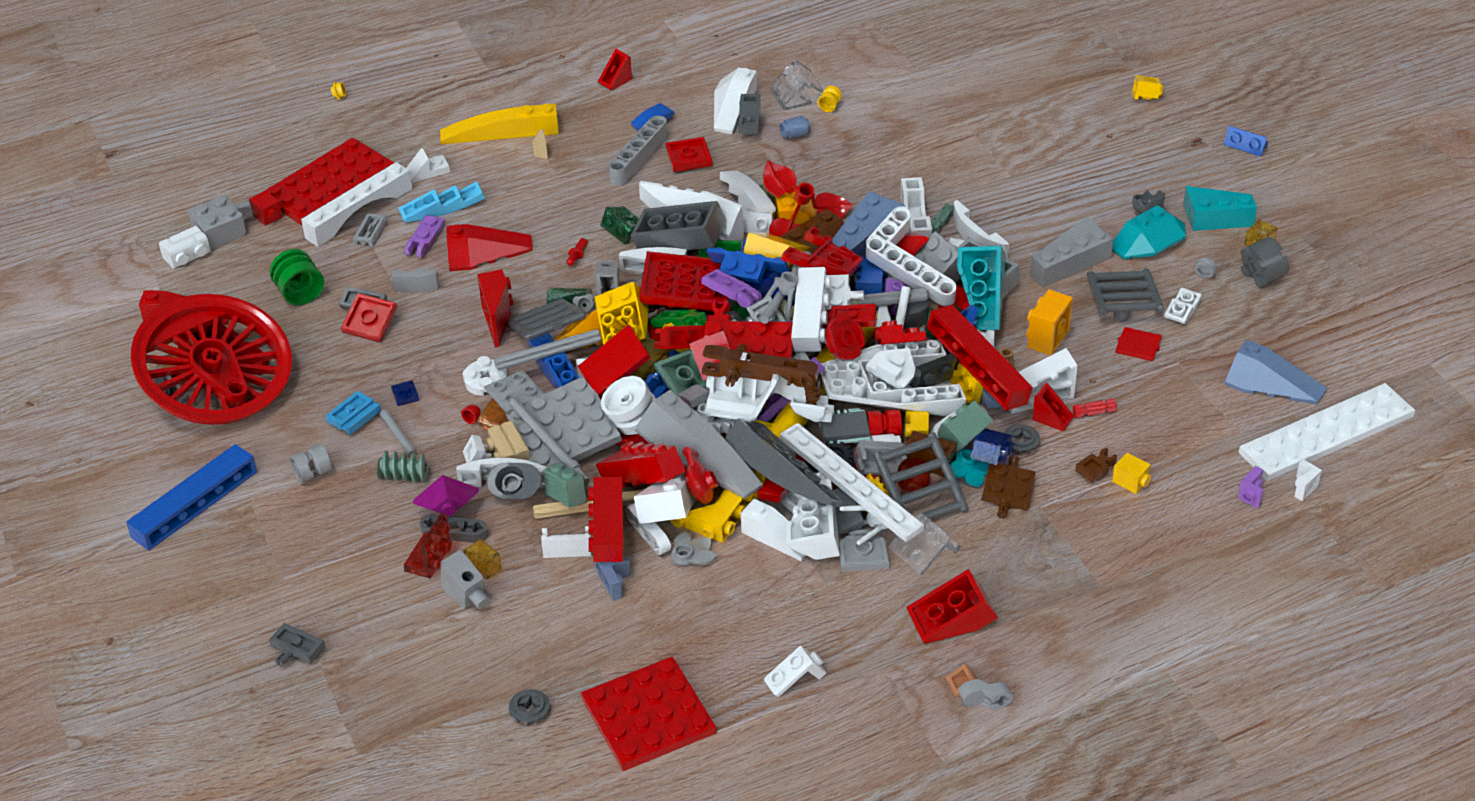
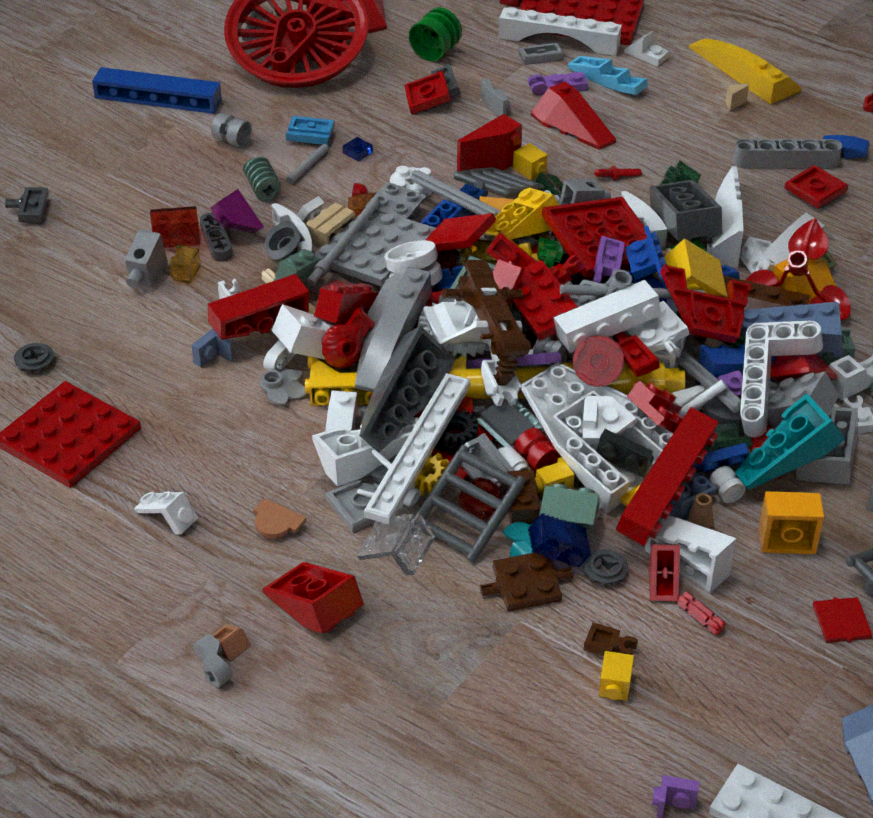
camera: 60 degrees right, 0 degrees up
none -> nougat piece [253,498,306,539]
none -> yellow brick [513,143,548,181]

